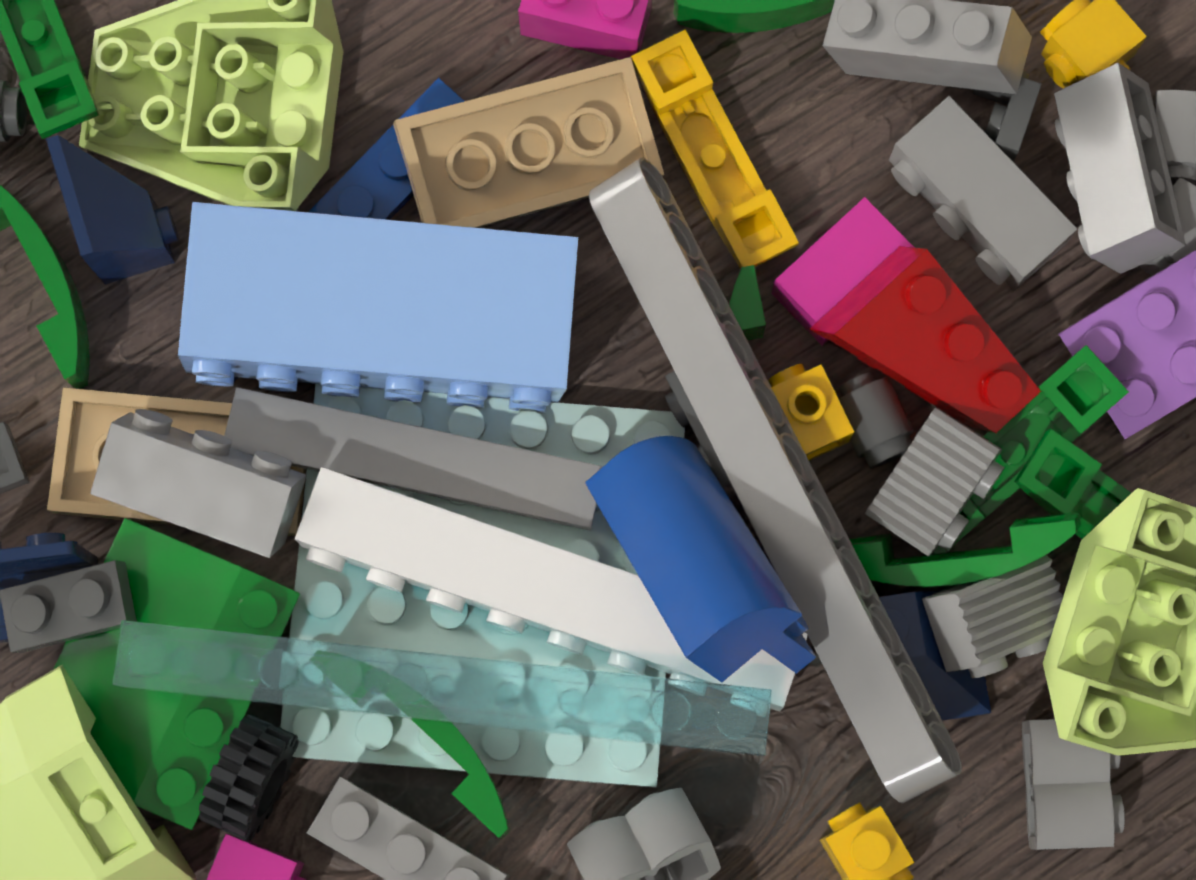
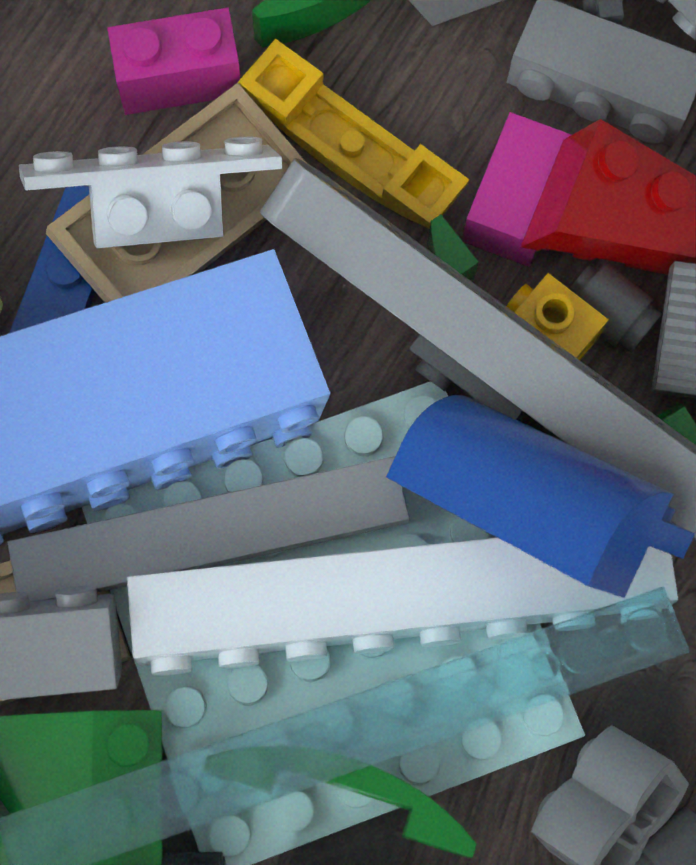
camera: 30 degrees left, 5 degrees down
none -> white bracket [19,137,282,248]

